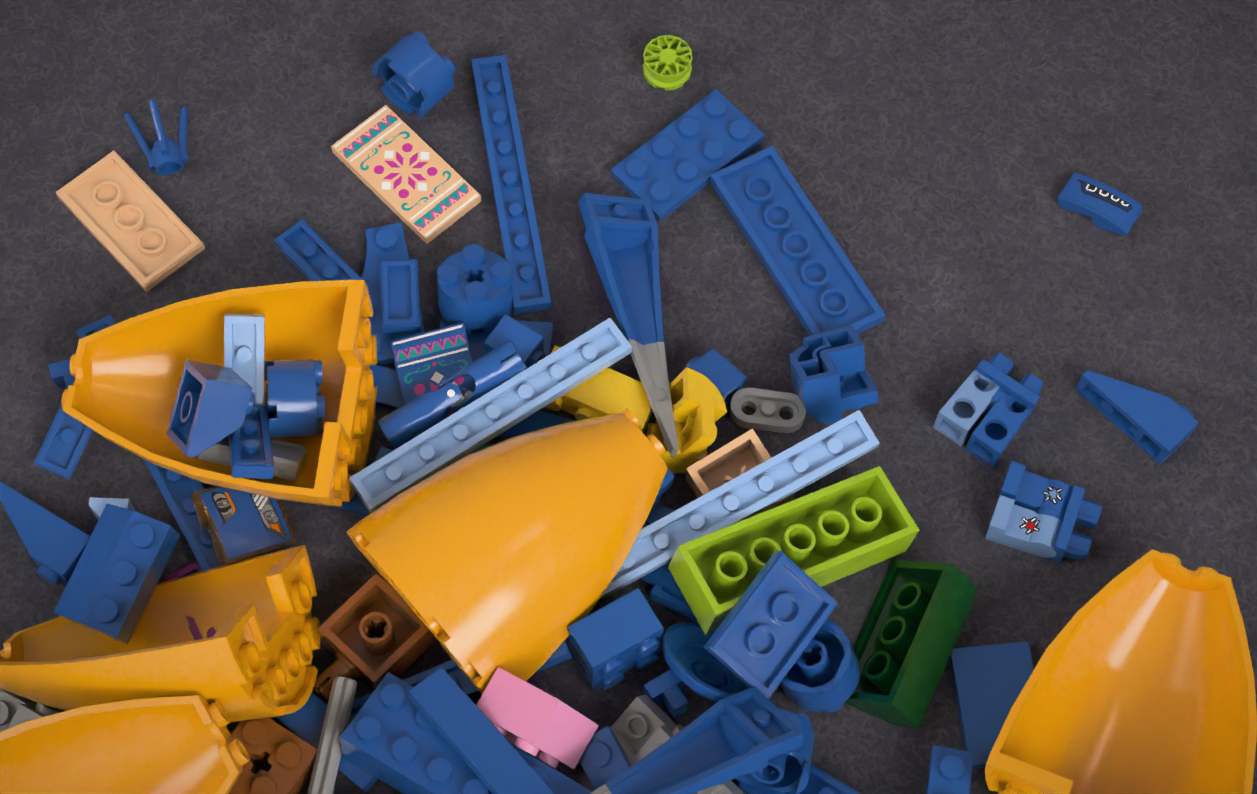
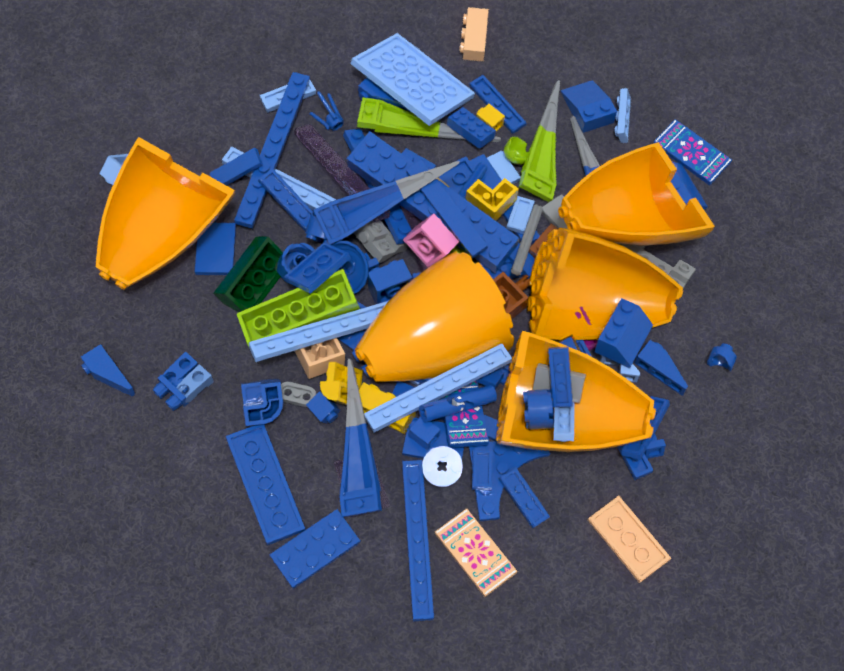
camera: 175 degrees left, 0 degrees up
blue plant [124,99,189,176] -> none
blue slope [166,359,254,457] -> none
blue brick [372,31,456,118] -> none
lime wheel [643,35,693,91] -> none
hips [985,461,1103,563] -> none
blue slope [1057,172,1143,236] -> none

